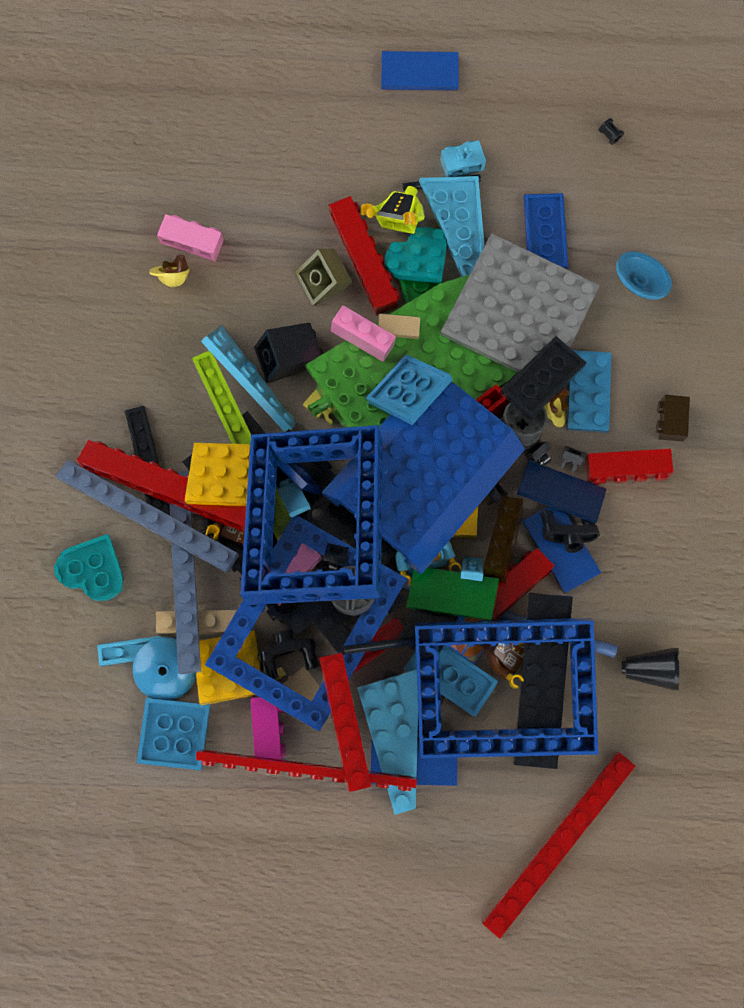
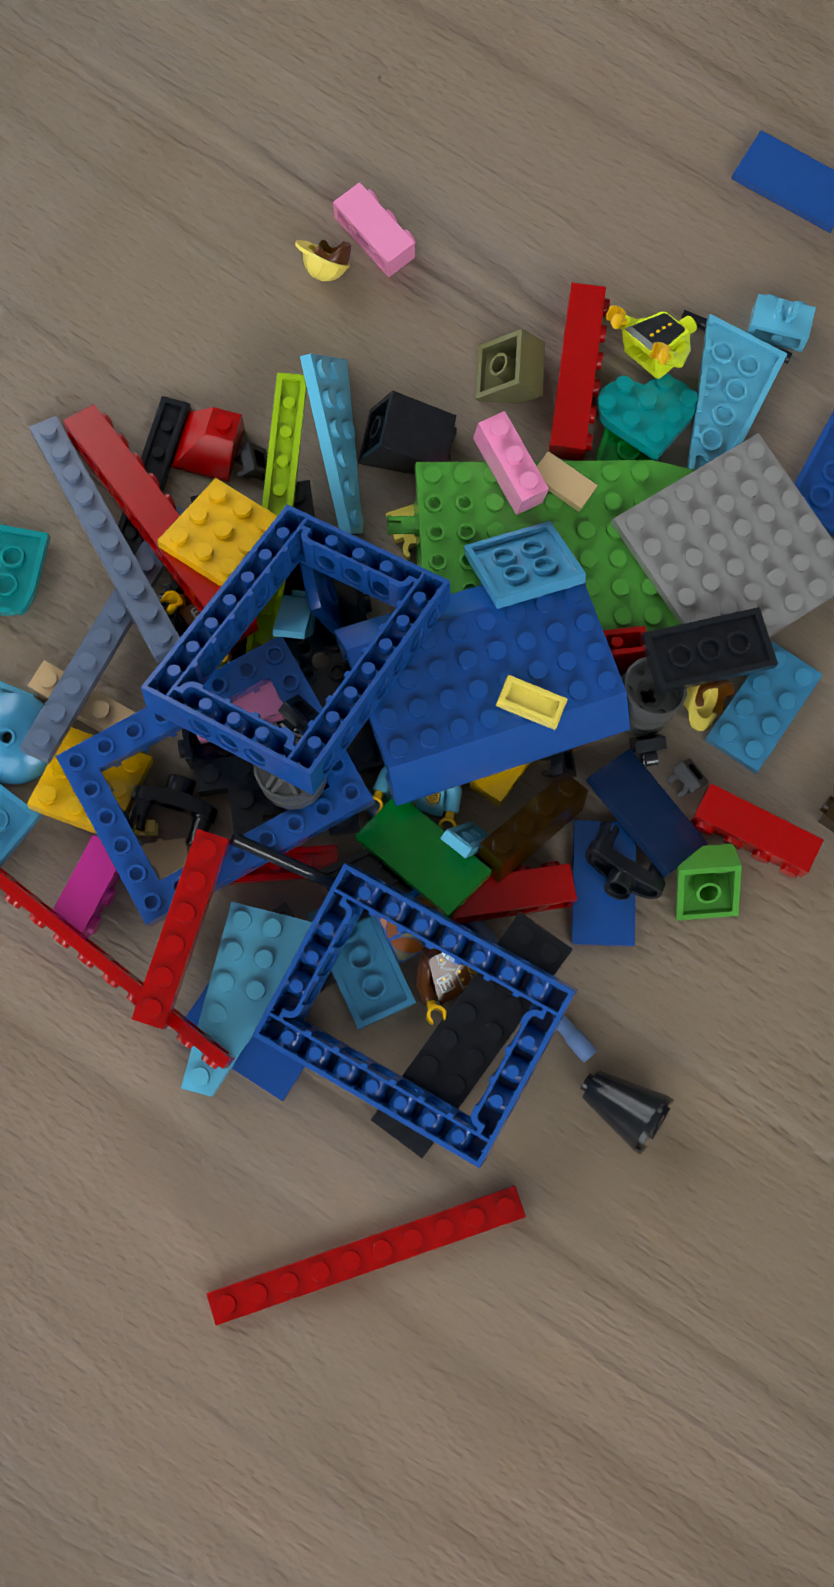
camera: 30 degrees right, 0 degrees up
none -> red slope [172,407,245,482]
none -> black tile [234,442,268,480]
none -> light yellow tile [496,674,568,730]
none -> bright green slope [675,844,742,921]

